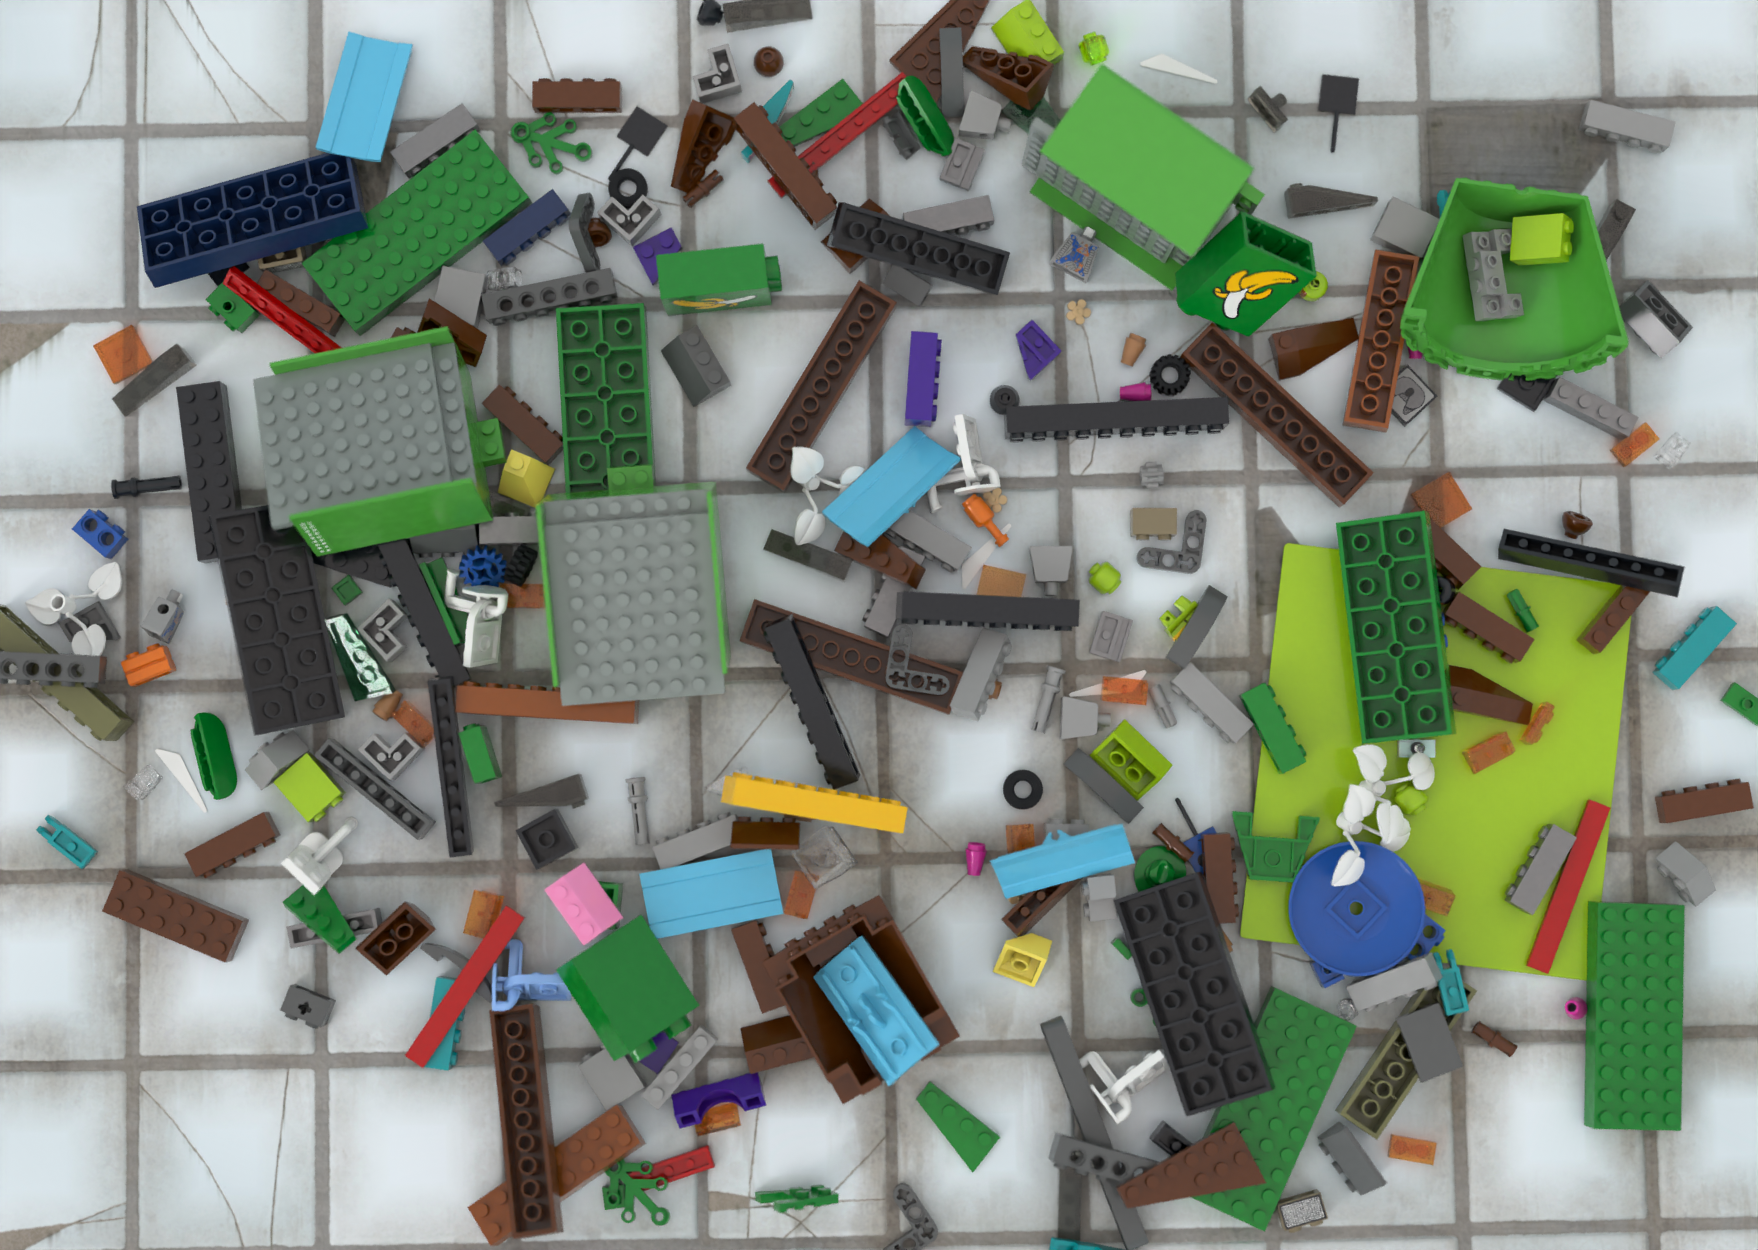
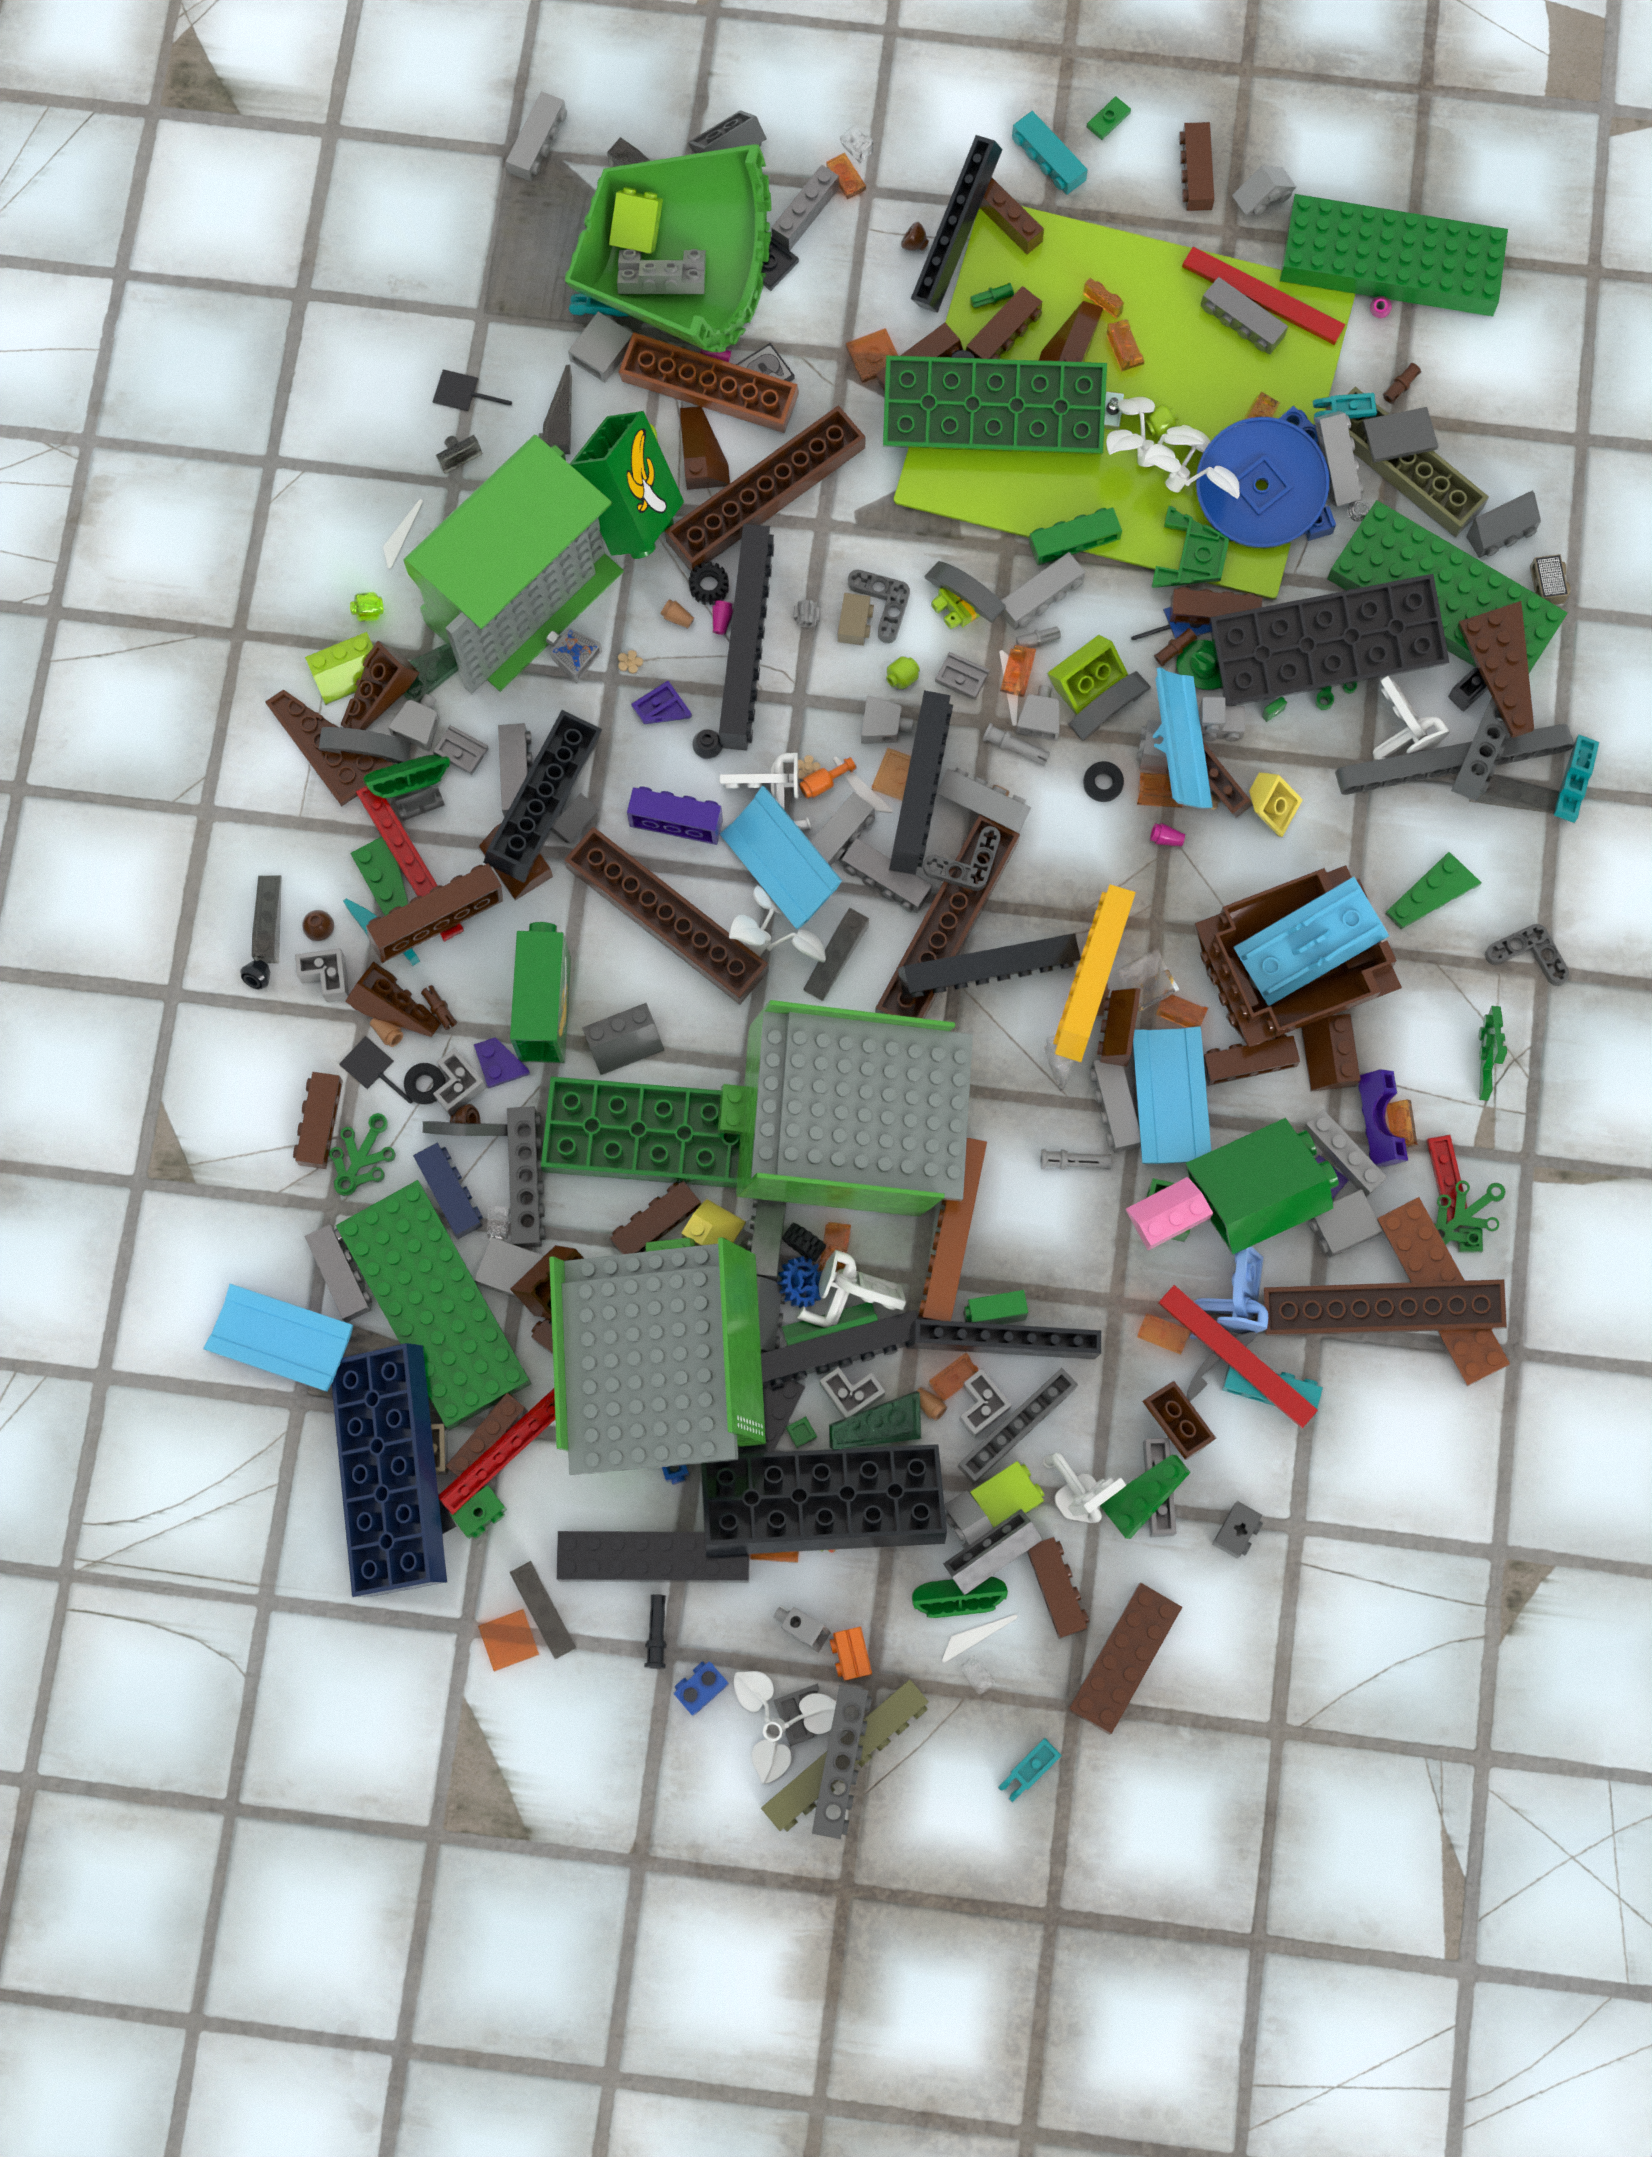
camera: 80 degrees left, 10 degrees down
clear smoke slope [494,774,589,809] -> none
black brick [515,809,579,870] -> none
reddish brown wedge [834,531,926,589] -> none
clear orange plate [1387,1134,1437,1165] -> none
none -> medium nougat cone [370,1018,403,1047]
none -> flat silver brick [943,1509,1043,1595]

